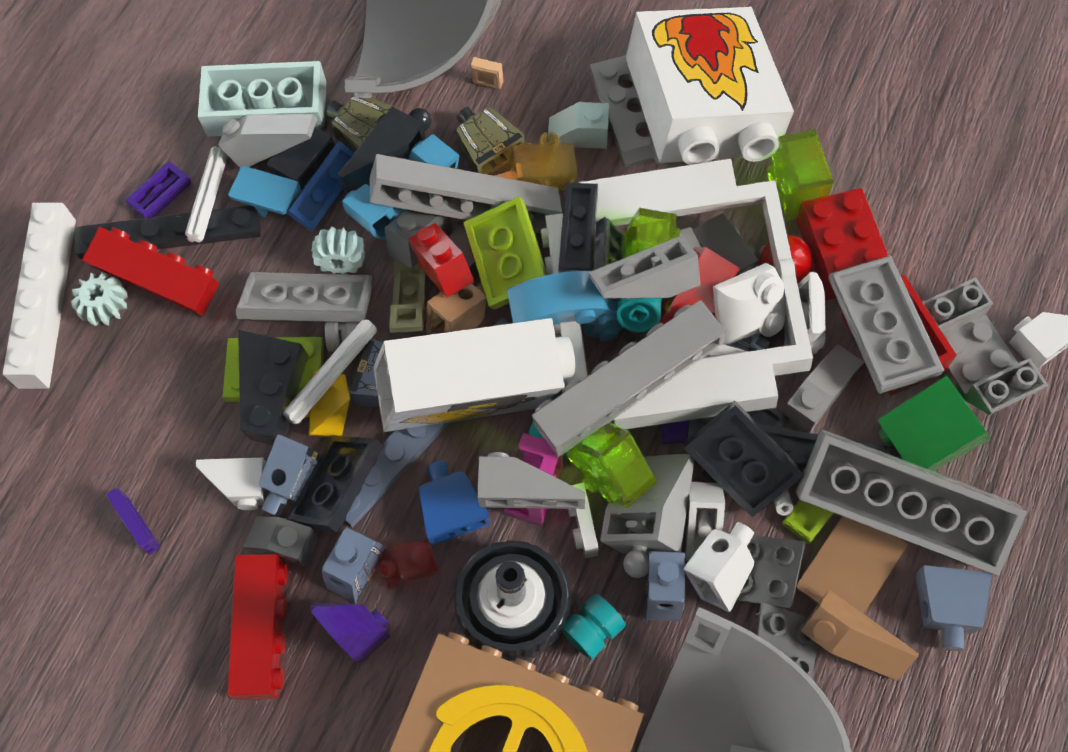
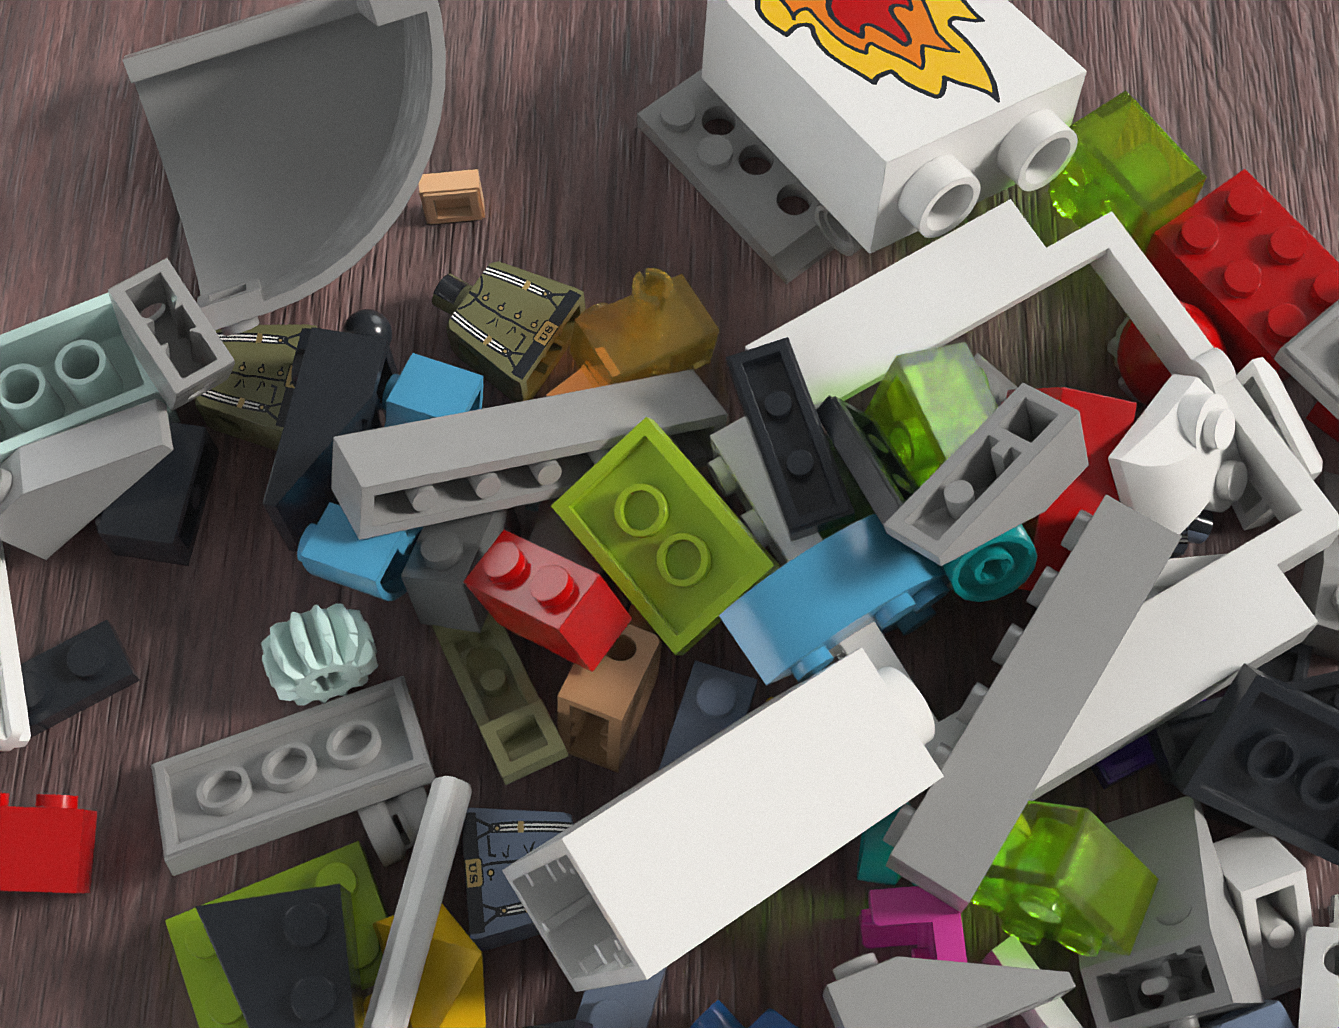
camera: 25 degrees left, 0 degrees up
dark azure panel [228,165,301,217] -> none
blue plate [286,141,354,231] -> none
light aqua slope [547,102,609,149] -> none
dark grey brick [693,213,758,276] -> none
none -> light grey torso [108,258,235,410]

